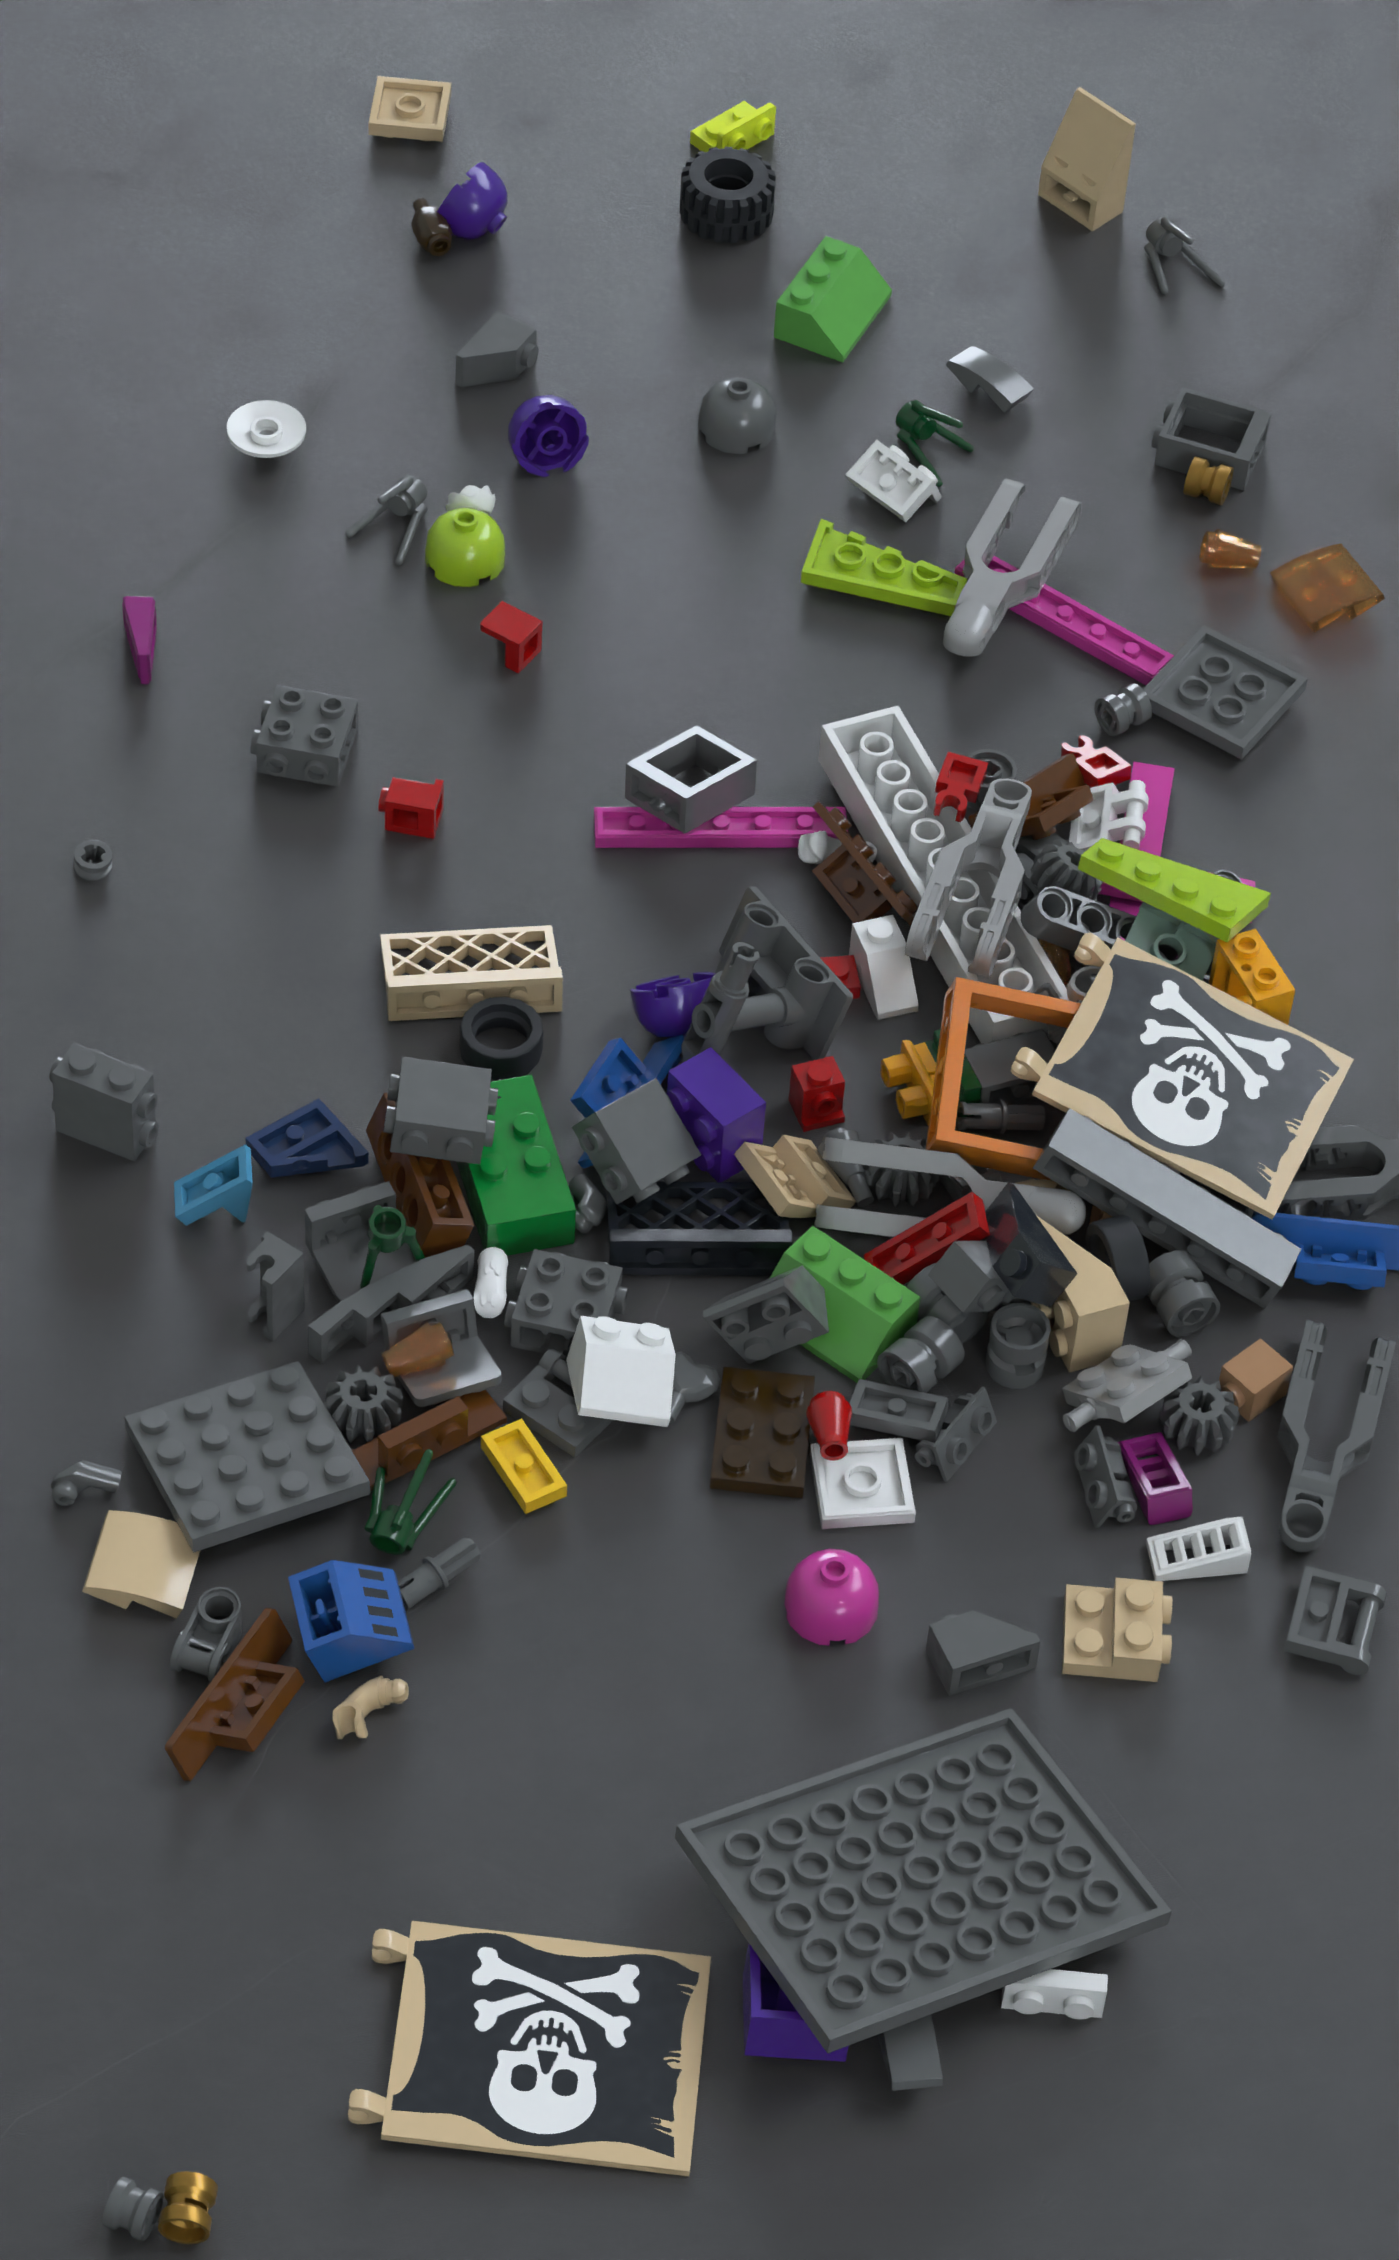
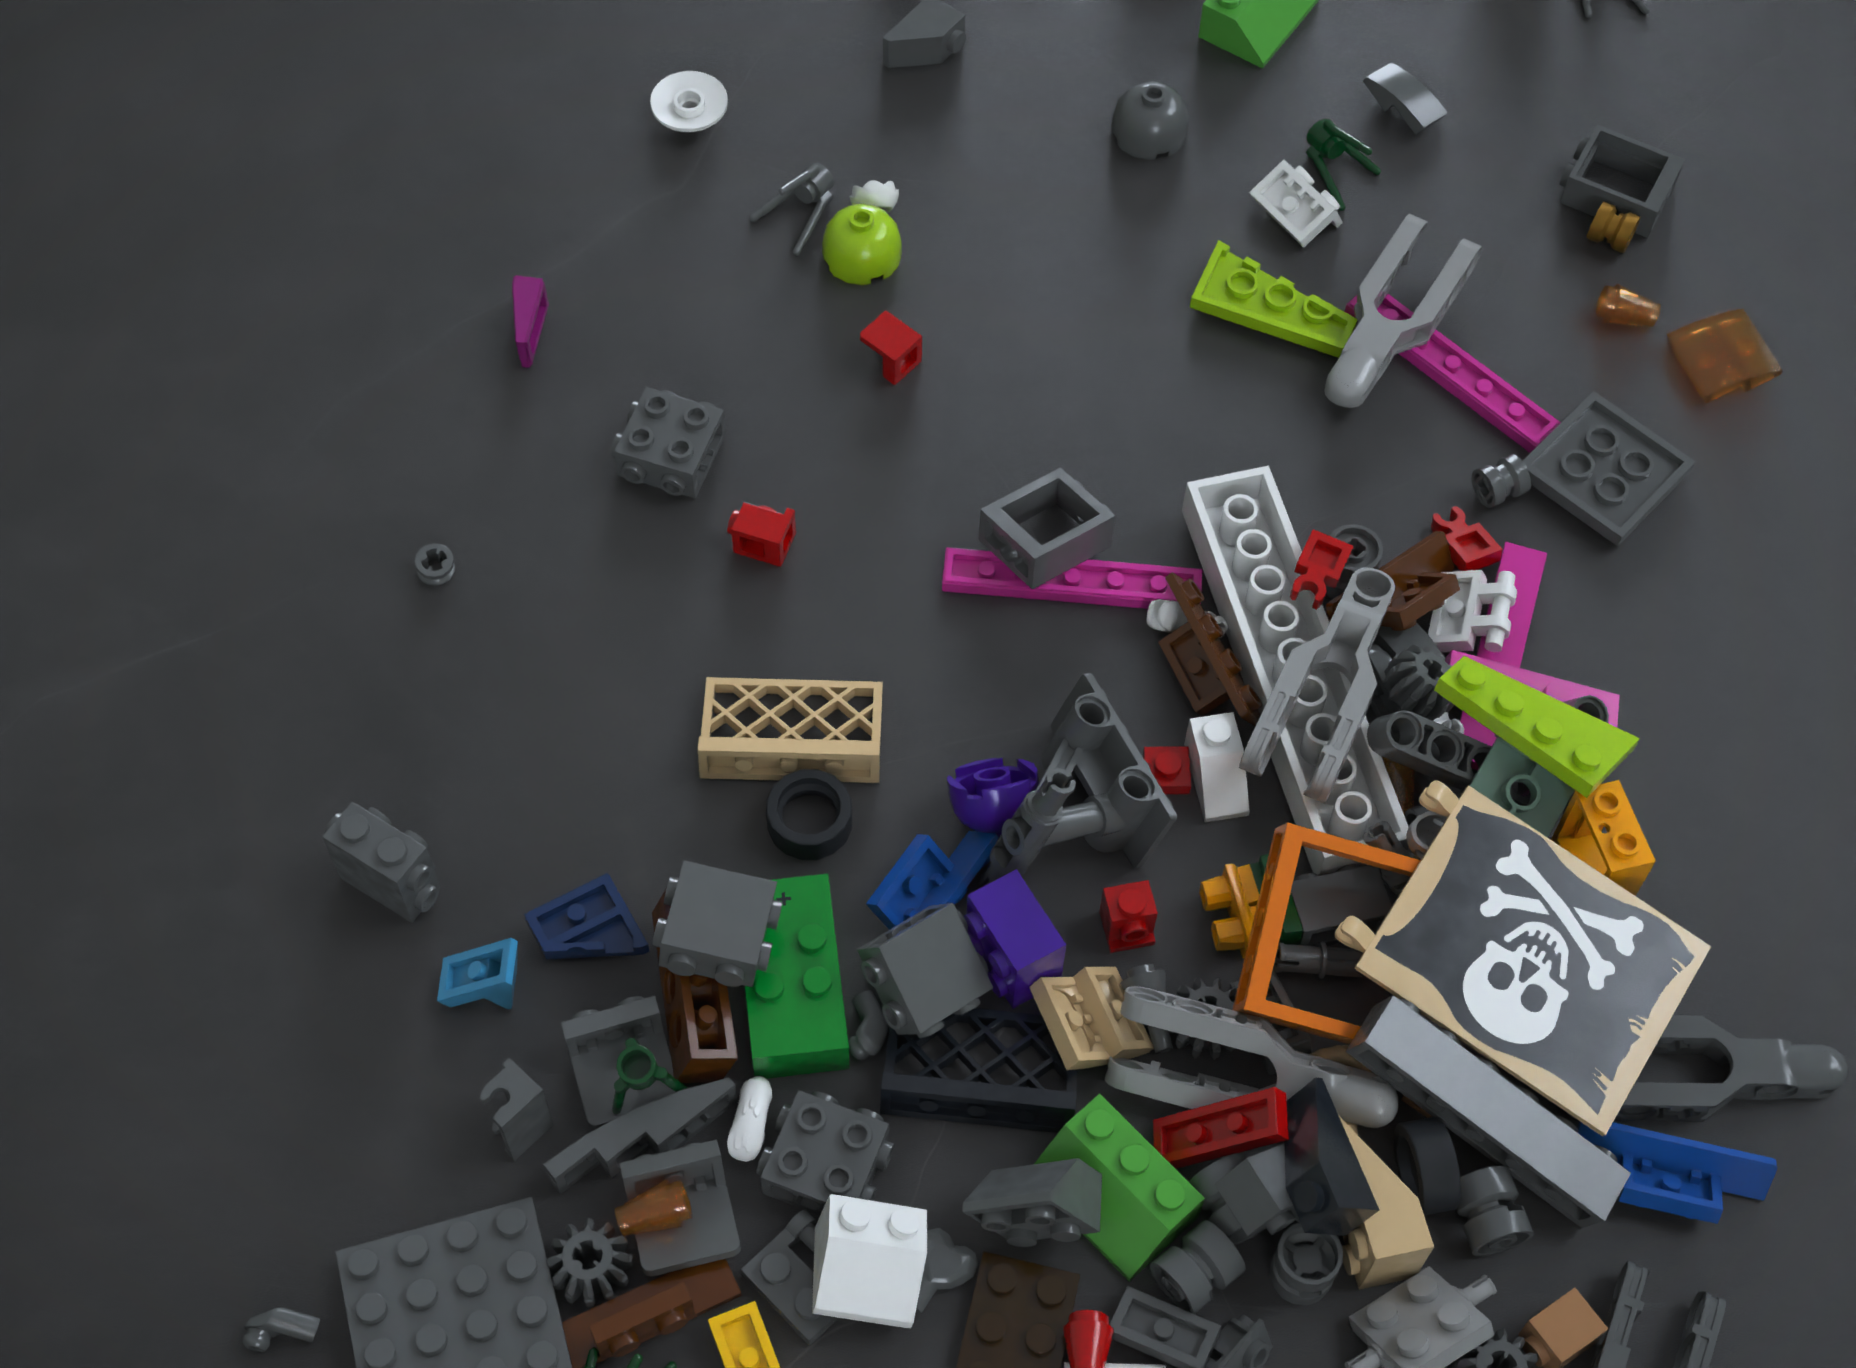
camera: 10 degrees right, 10 degrees up
dark purple cylinder [508,395,589,477] -> none

